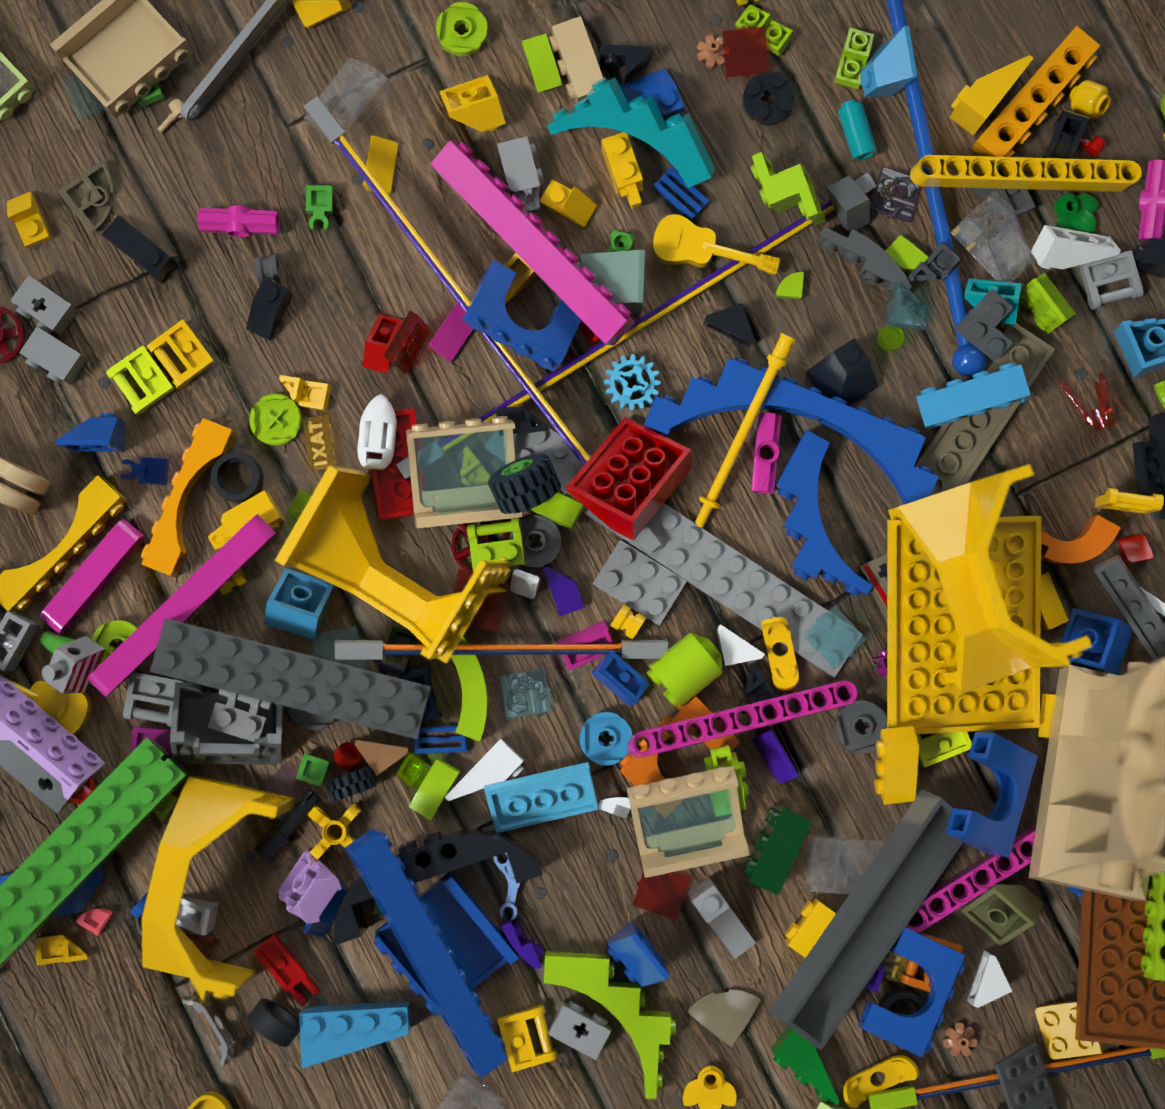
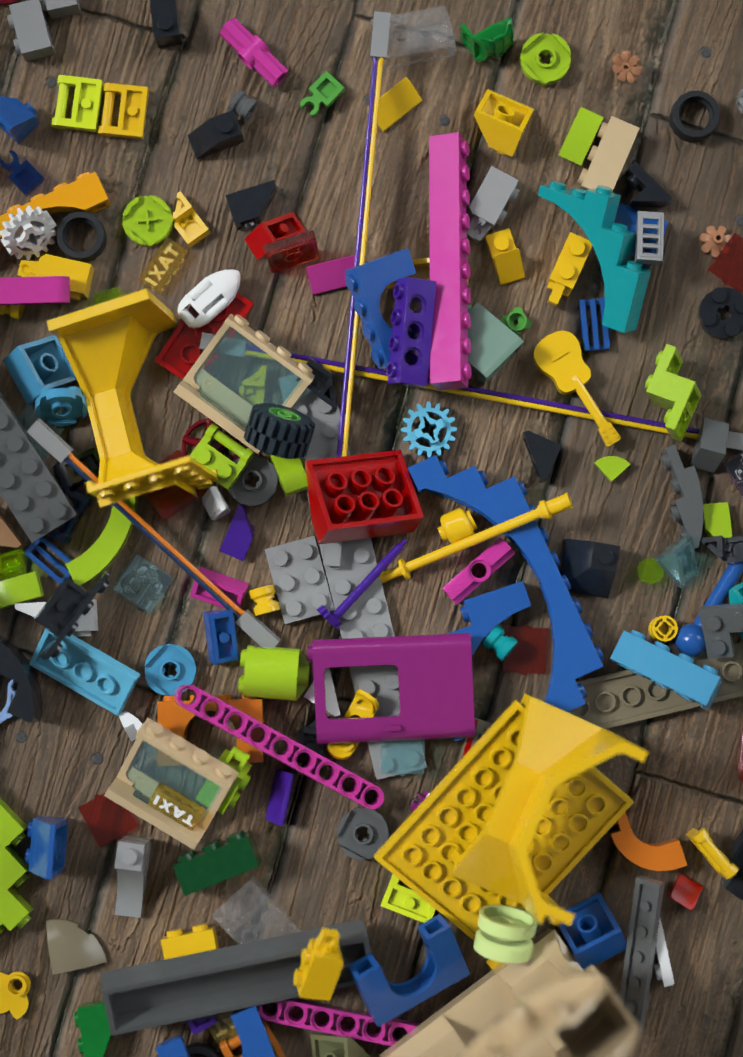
camera: 45 degrees right, 0 degrees up
yellow brick [874,726,919,805] -> none
yellow slope [1041,572,1069,630] -> none
none -> white gear [0,205,57,260]
none -> black bracket [34,571,111,660]
none -> dark azure plate [35,386,88,426]
none -> clear yellow tile [148,782,205,831]
none -> black slope [226,180,277,231]
none -> yellow hinge [293,928,344,1001]
none -> magenta piece [307,633,475,744]
none -> dark purple piece [317,539,408,629]
none -> dark purple brick [386,277,436,388]
none -> yellow head [437,508,478,544]
none -> green piece [460,17,514,62]
none -> yellowish green wheel [474,905,537,964]
none -> teal wheel [482,625,518,661]
none -> clear red piece [502,625,547,675]
none -> light grey slope [634,211,664,265]
none -> yellow wheel [648,615,678,642]

